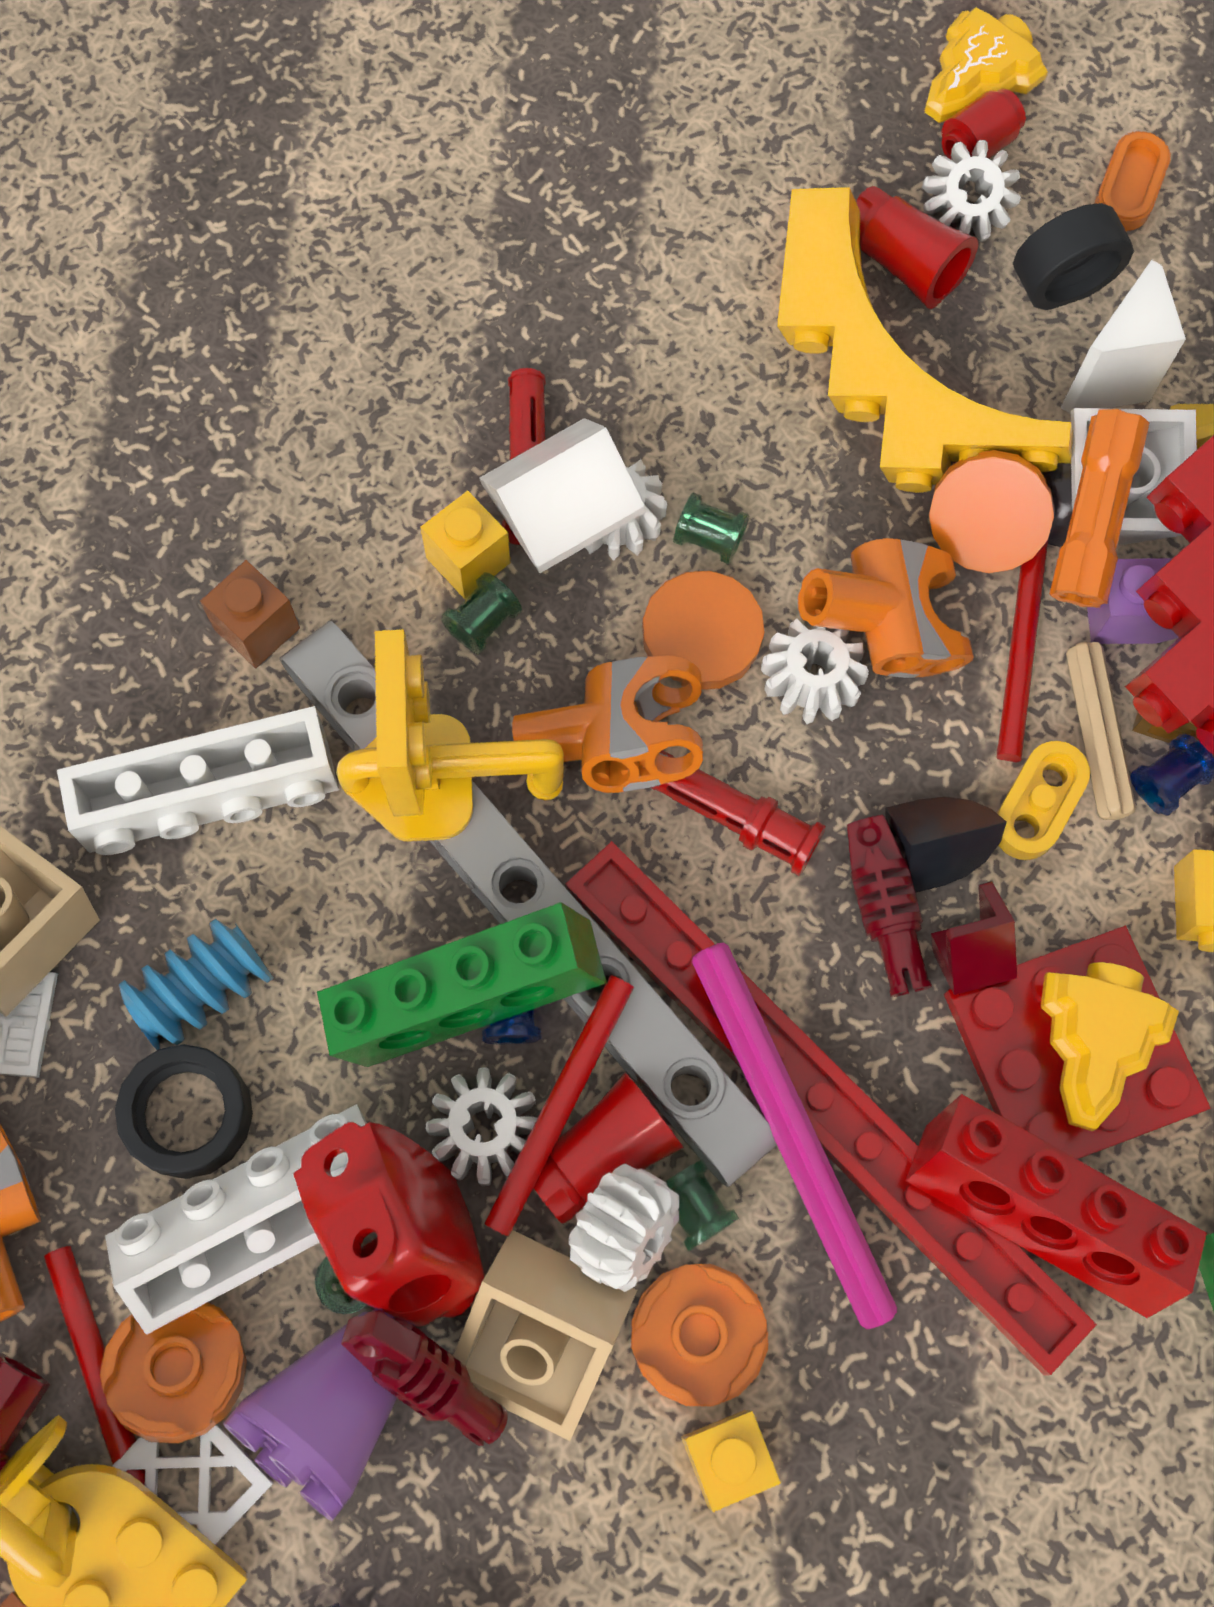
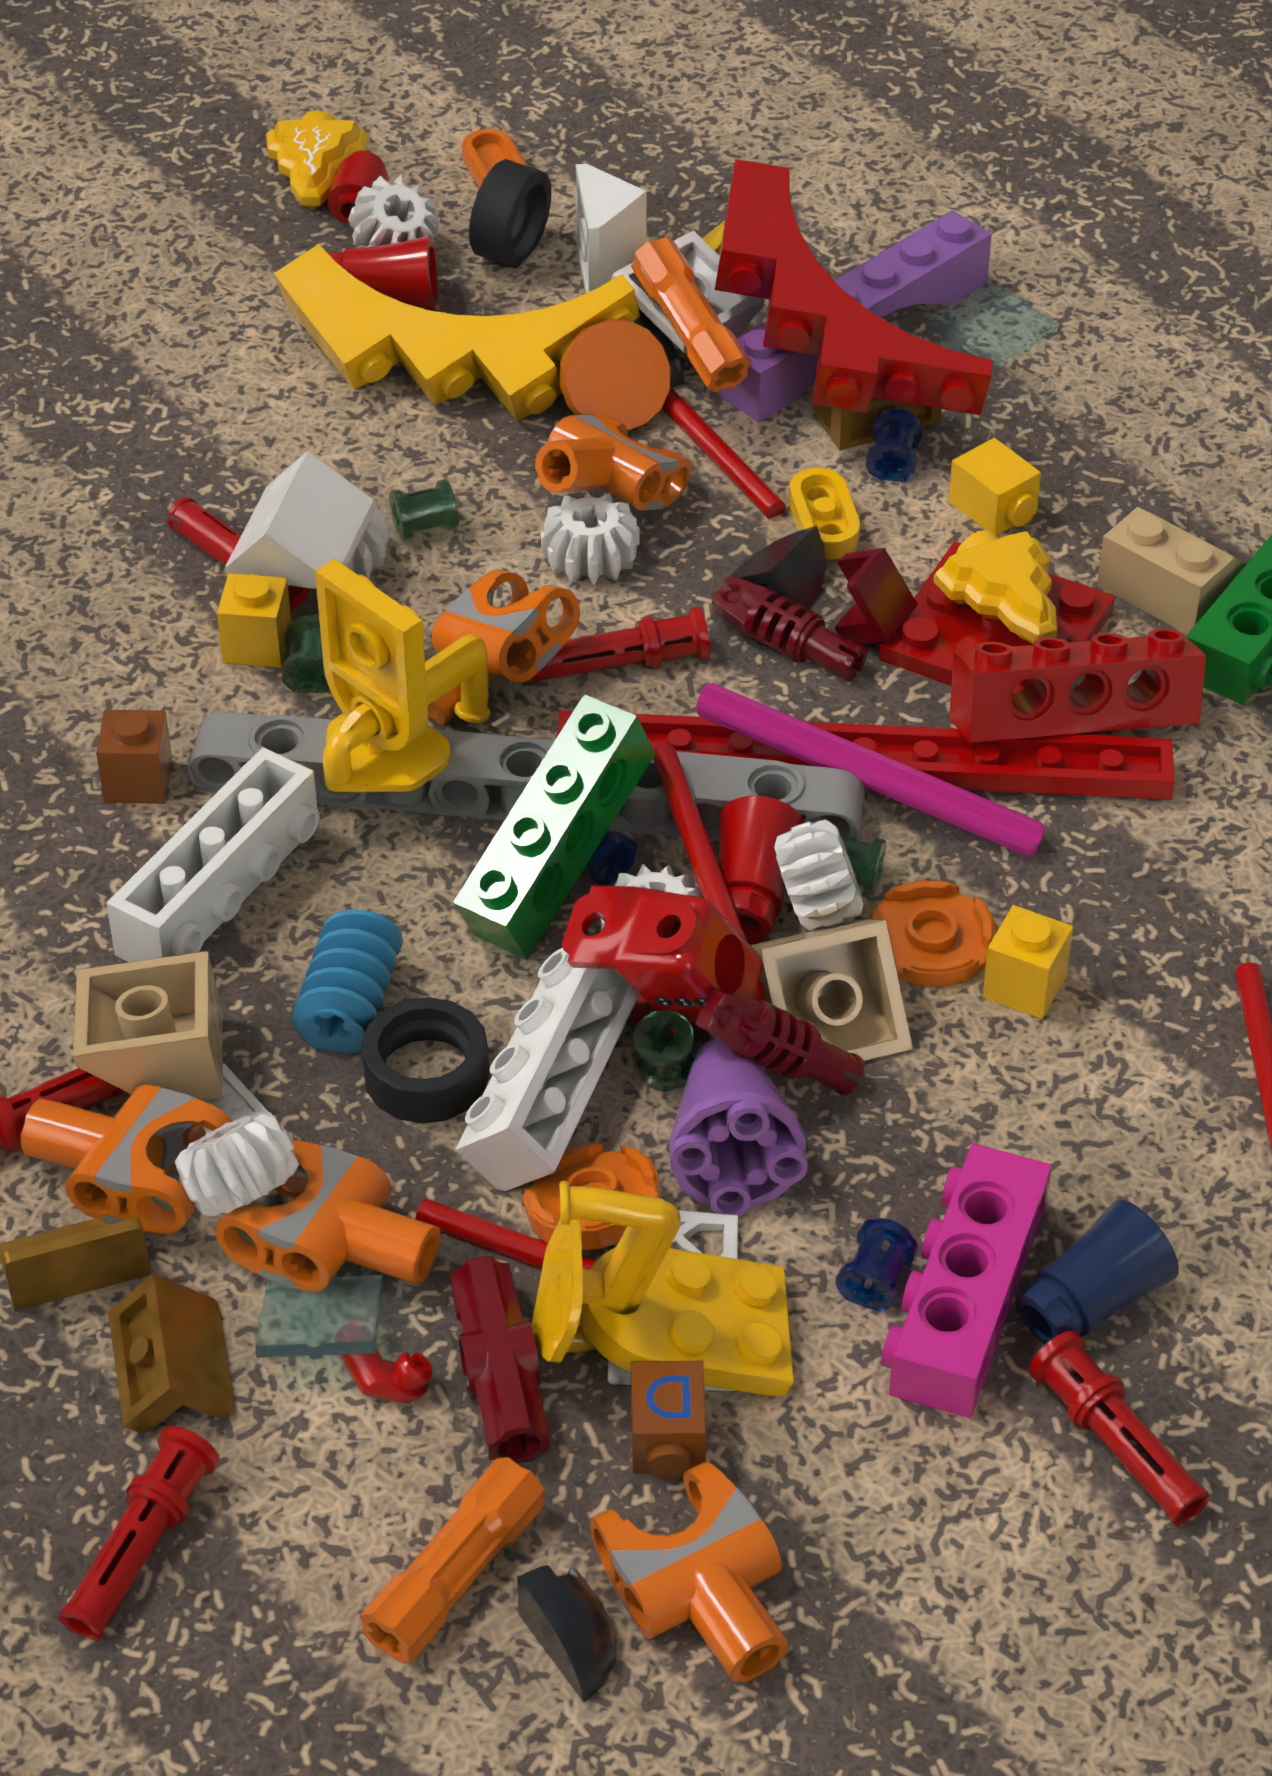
camera: 40 degrees left, 25 degrees down
orange tile [642,571,765,690] -> none
tan axle [1066,641,1136,820] -> none

